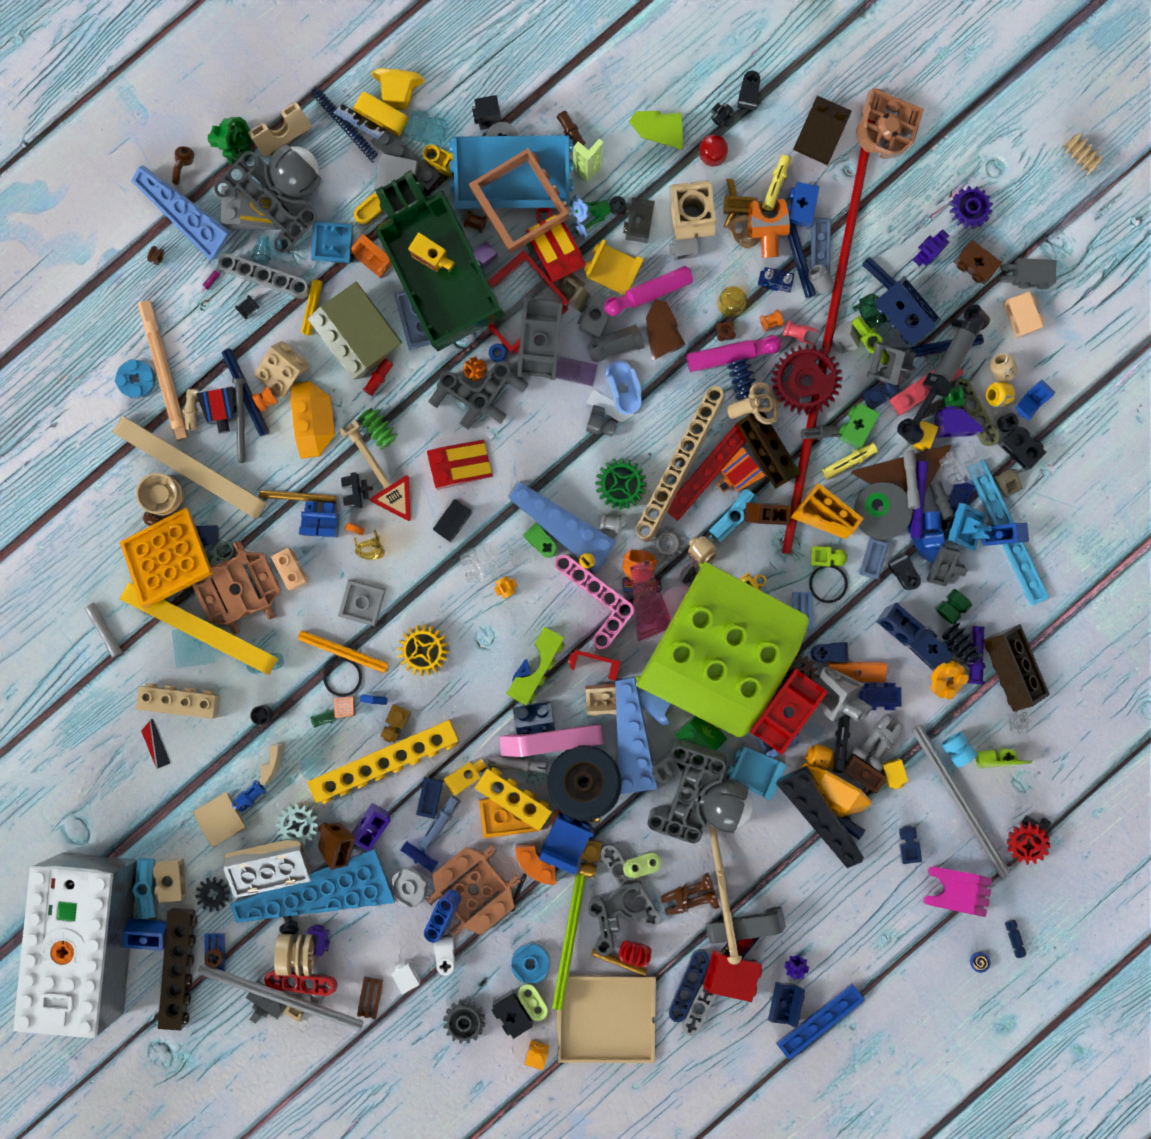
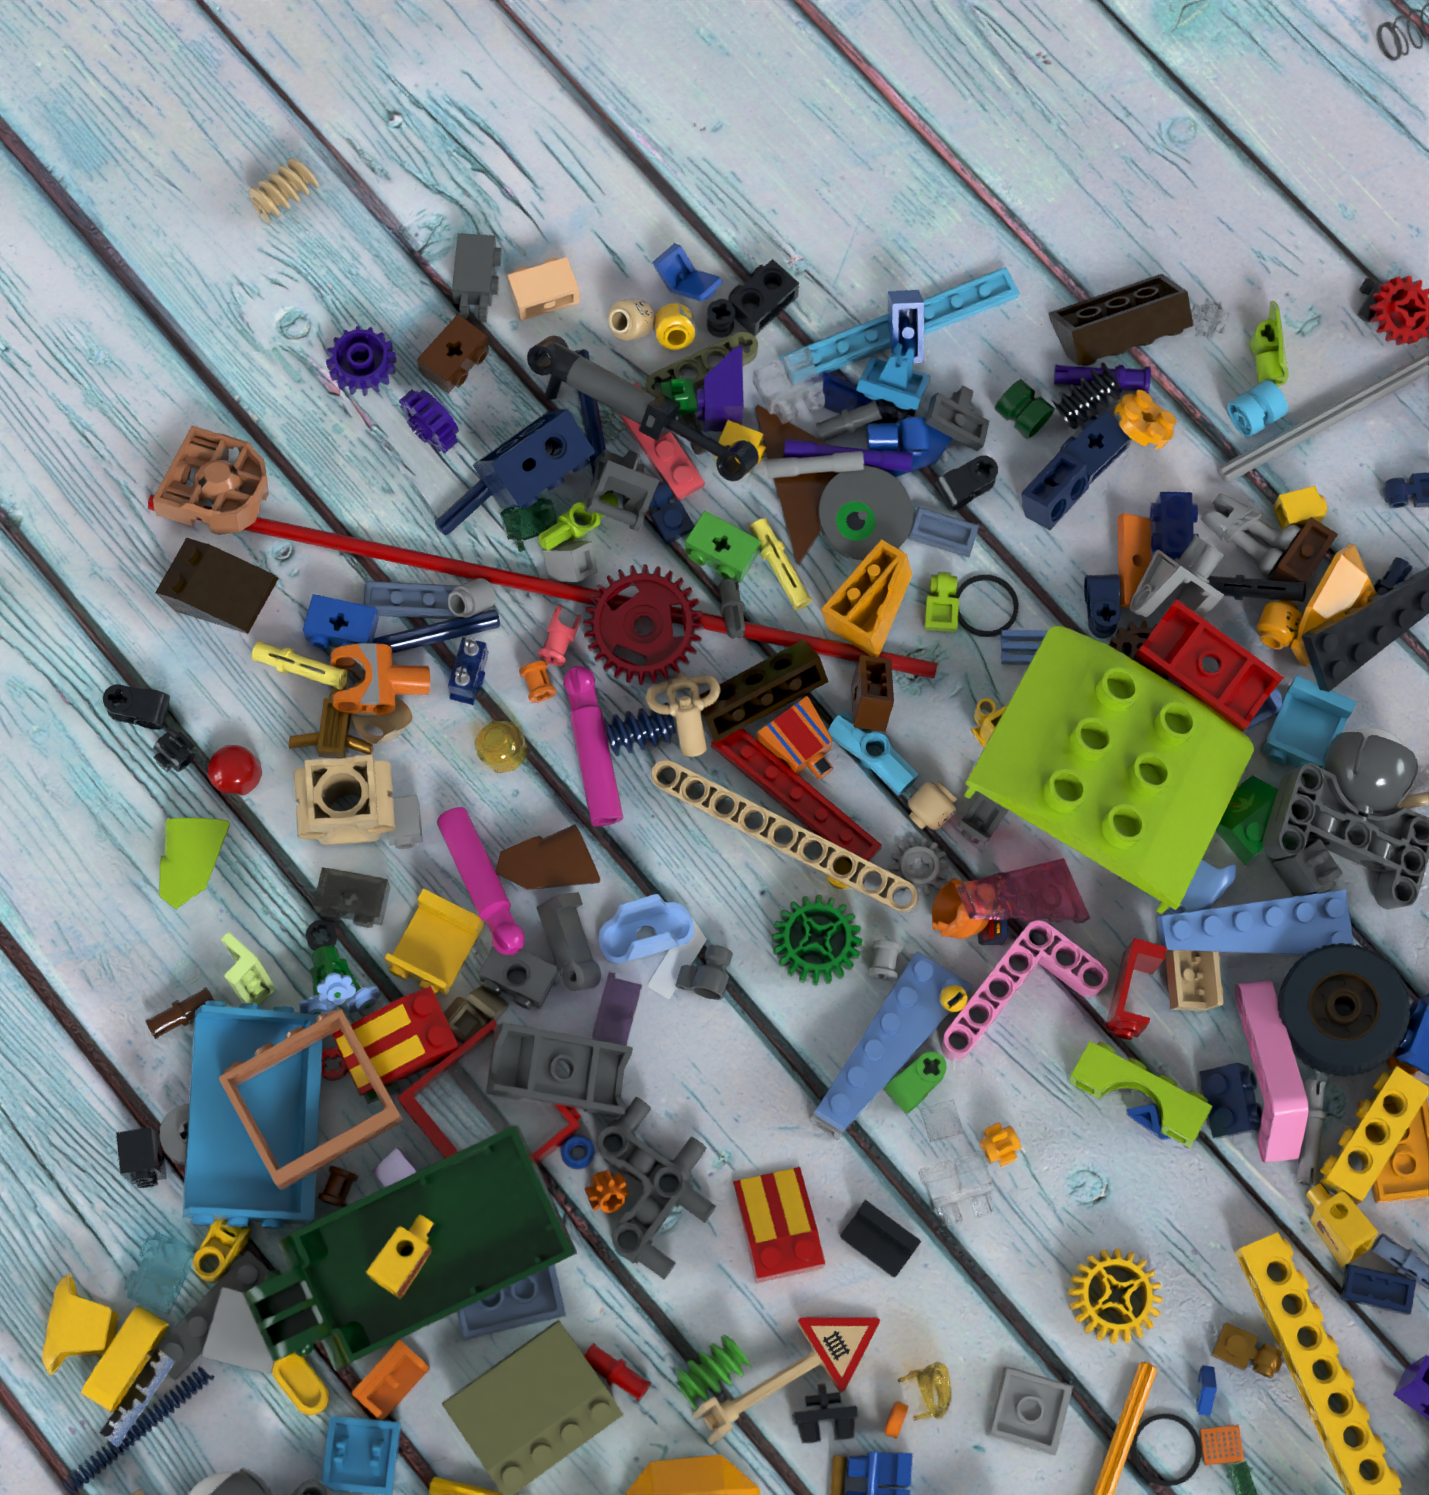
camera: 95 degrees left, 15 degrees down
copper plate [715,321,736,342] -> none
dark tan slope [995,469,1022,498] -> none

